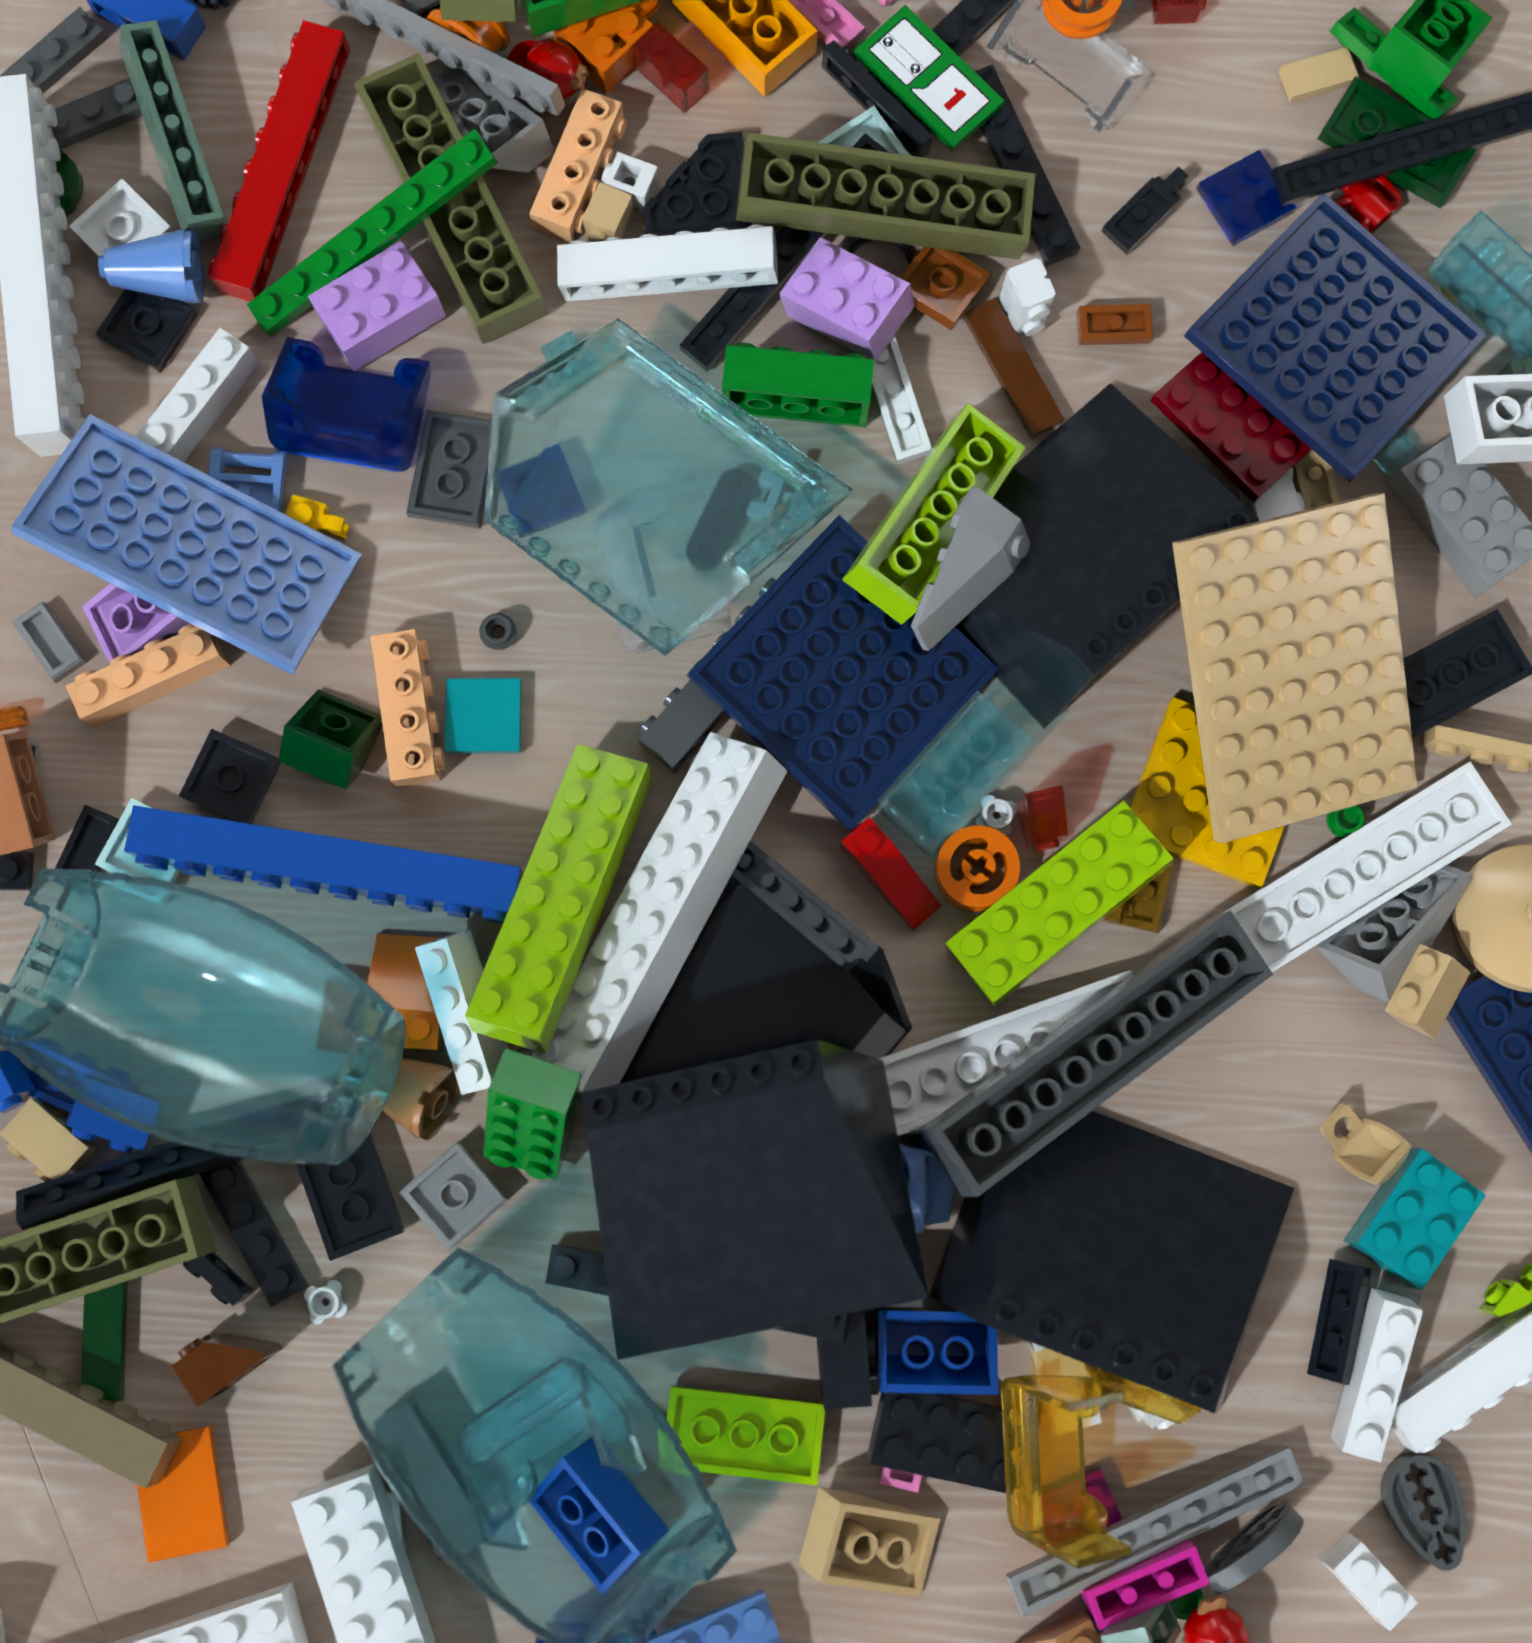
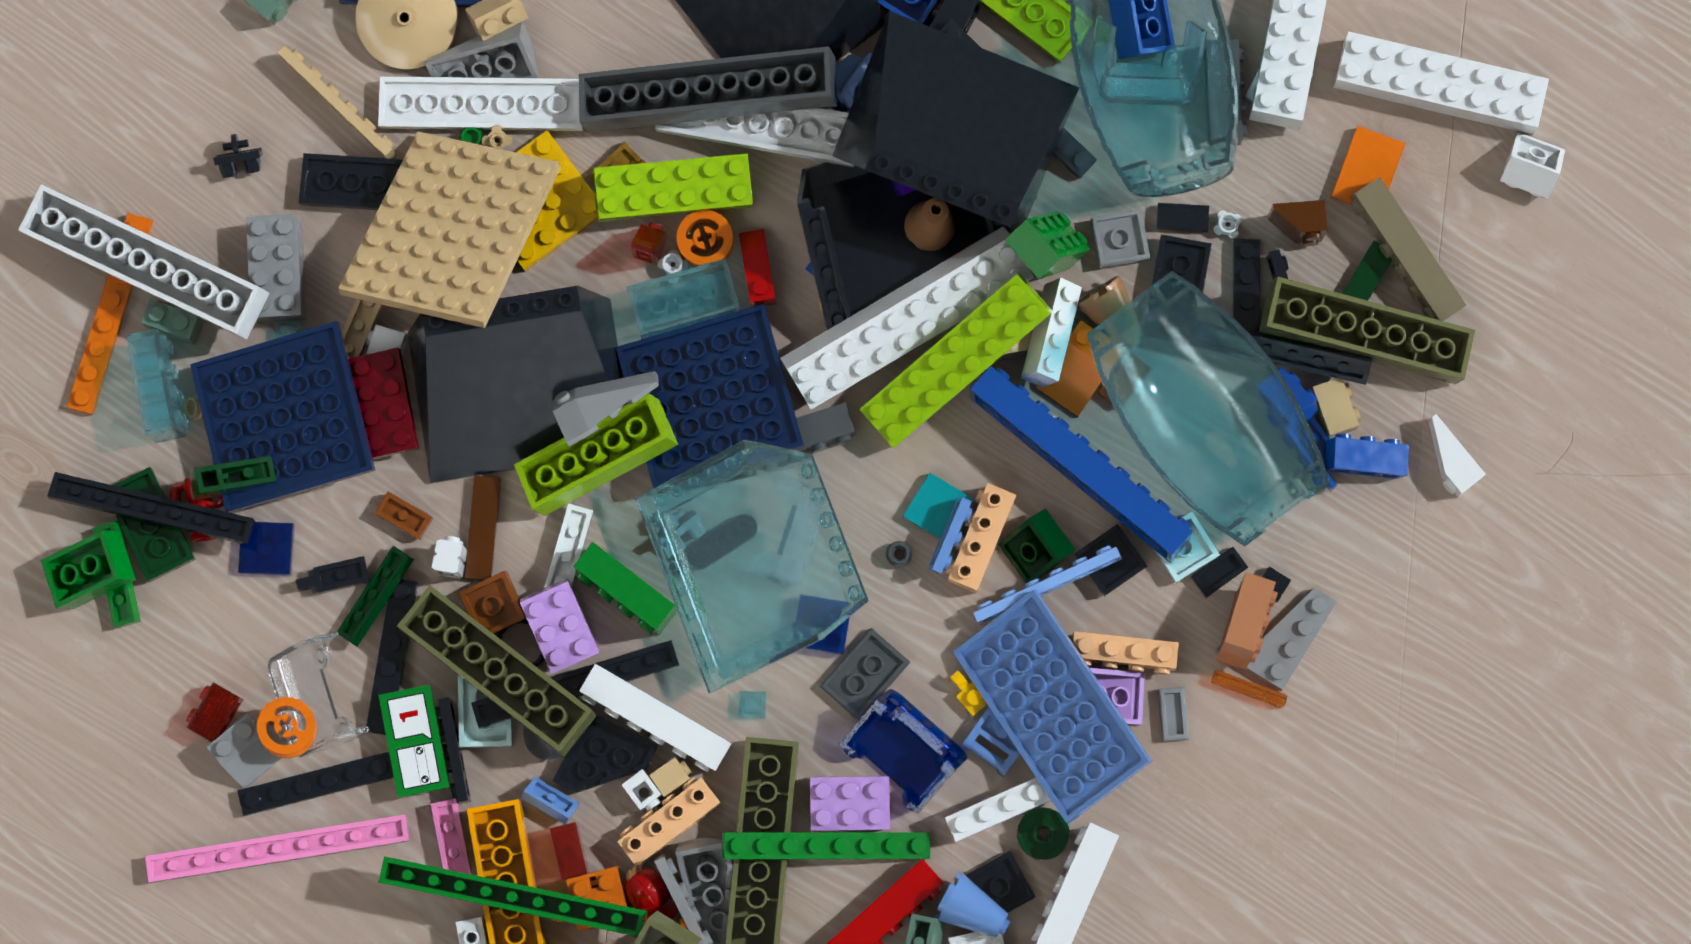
camera: 140 degrees left, 0 degrees up
tan tile [1278,47,1359,103] -> none
none -> dark green slope [189,456,276,500]
none -> dark green tile [336,546,414,647]
none -> tan plate [482,125,513,150]
none -> medium blue plate [521,776,580,825]
none -> medium nougat cone [904,198,956,251]
none -> medium blue plate [927,497,972,574]
none -> light blue plate [974,546,1122,625]
none -> dark green plate [1017,807,1070,860]
none -> black tile [1156,203,1209,232]

